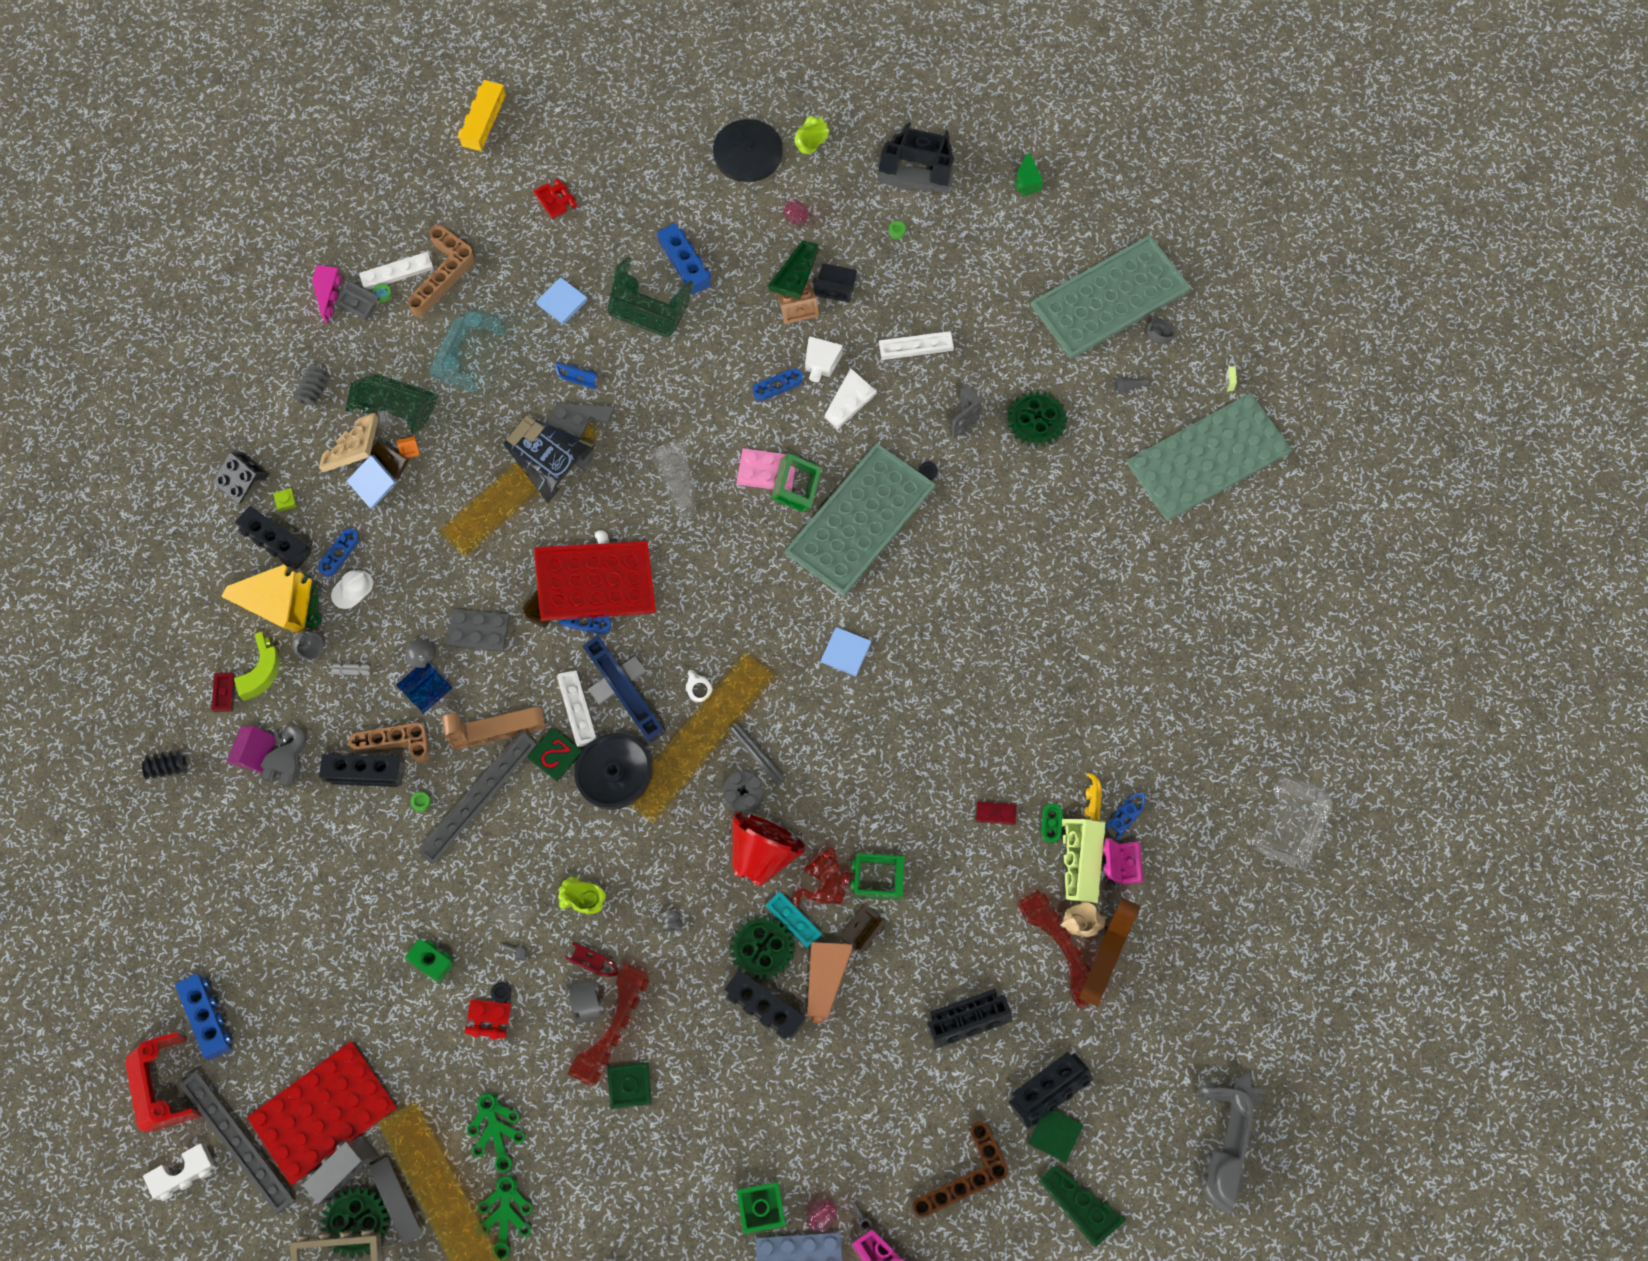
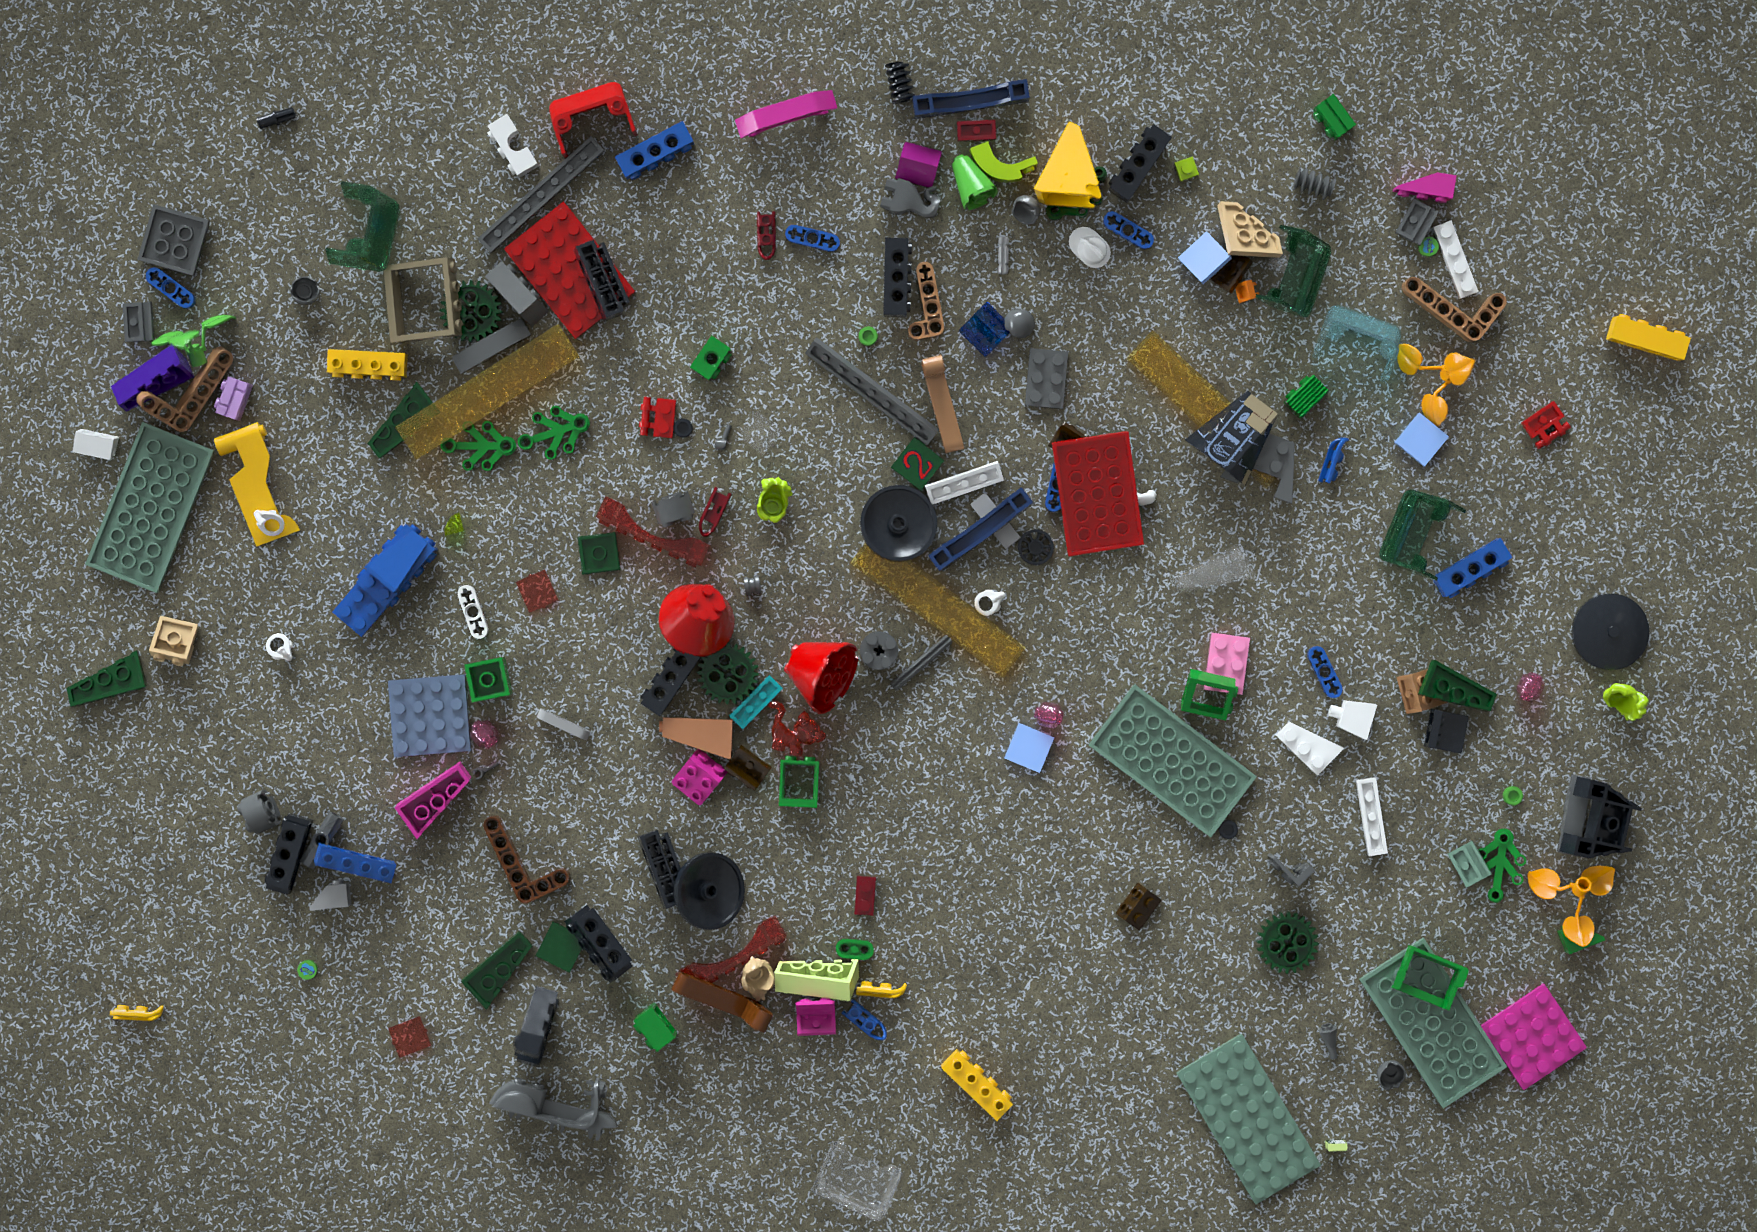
camera: 90 degrees right, 20 degrees up
bracket [213,452,269,504] -> none
none -> clear neon green tile [445,513,464,536]
none -> white beam [458,585,489,639]
none -> black wedge [513,986,559,1068]
none -> clear red piece [516,569,558,613]
none -> light grey beam [536,708,591,740]
none -> black brick [574,239,630,322]
none -> green brick [633,1002,677,1052]
none -> red cone [658,584,735,657]
none -> dark pink bracket [672,749,728,805]
none -> black dish [674,852,745,930]
none -> dark pink piece [735,90,838,138]
none -> dark red piece [757,211,776,260]
none -> blue beam [785,225,840,252]
none -> dark blue arch [912,79,1030,119]
none -> yellow brick [941,1049,1013,1121]
none -> bright green cone [952,154,998,210]
none -> black wheel [1018,529,1054,565]
none -> clear pink head [1034,702,1064,729]
none -> dark brown bracket [1116,883,1162,931]
none -> green brick [1284,375,1329,419]
none -> green brick [1313,94,1356,140]
none -> green piece [1391,945,1469,1010]
none -> light orange plant [1397,344,1475,427]
none -> sand green plate [1448,841,1492,888]
none -> green plant [1478,828,1527,903]
none -> dark pink plate [1481,984,1587,1090]
none -> light orange plant [1527,866,1615,947]

